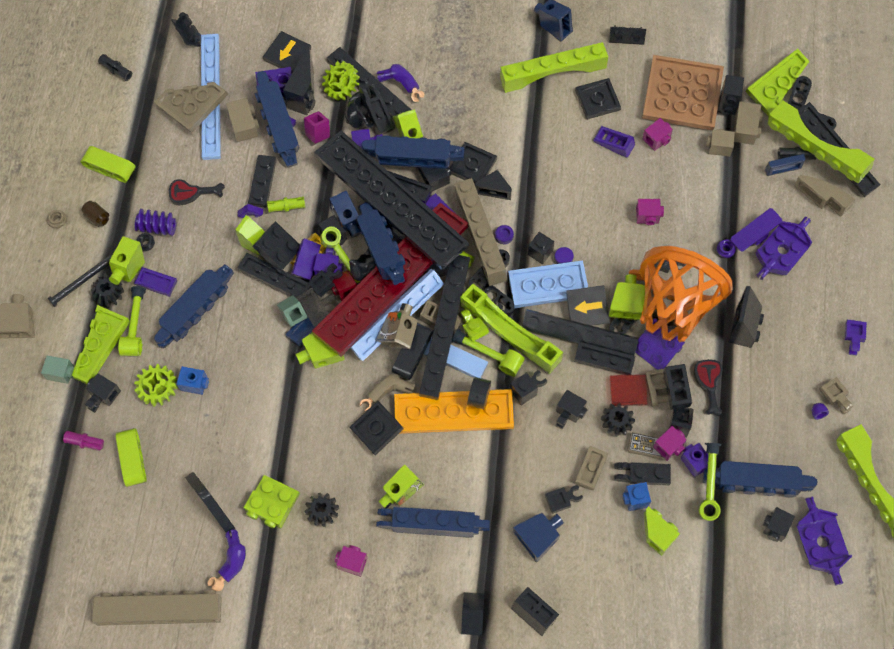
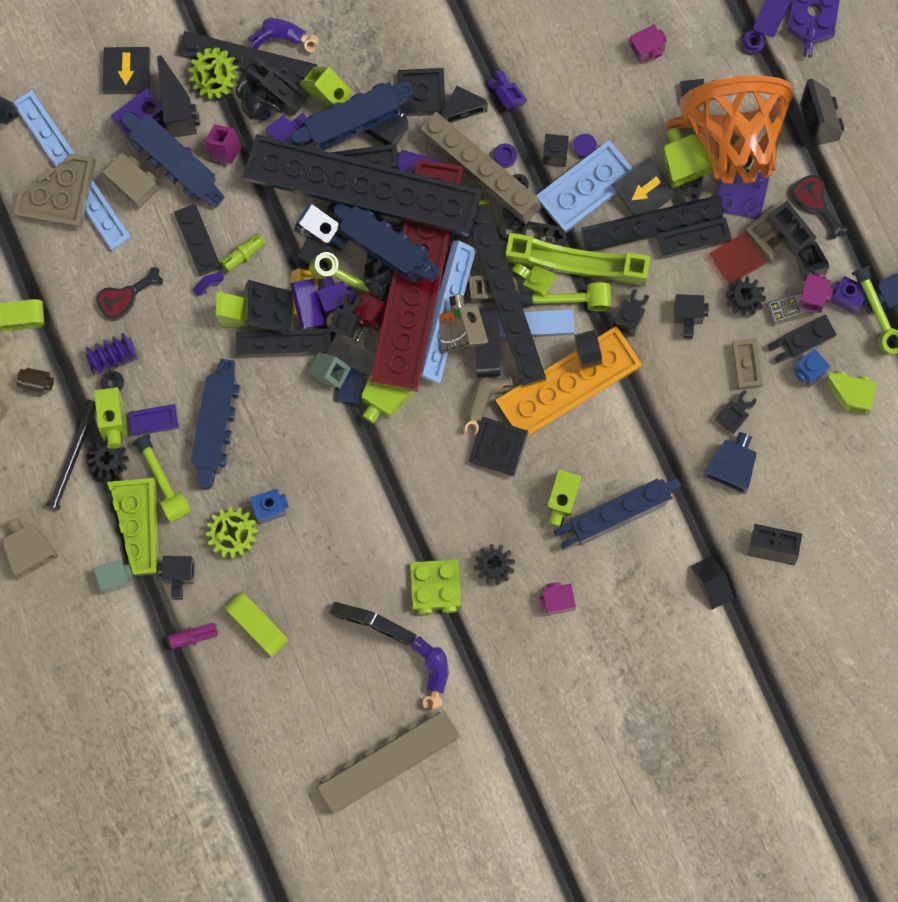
camera: 25 degrees left, 10 degrees up
none -> dark purple plate [487,71,527,110]

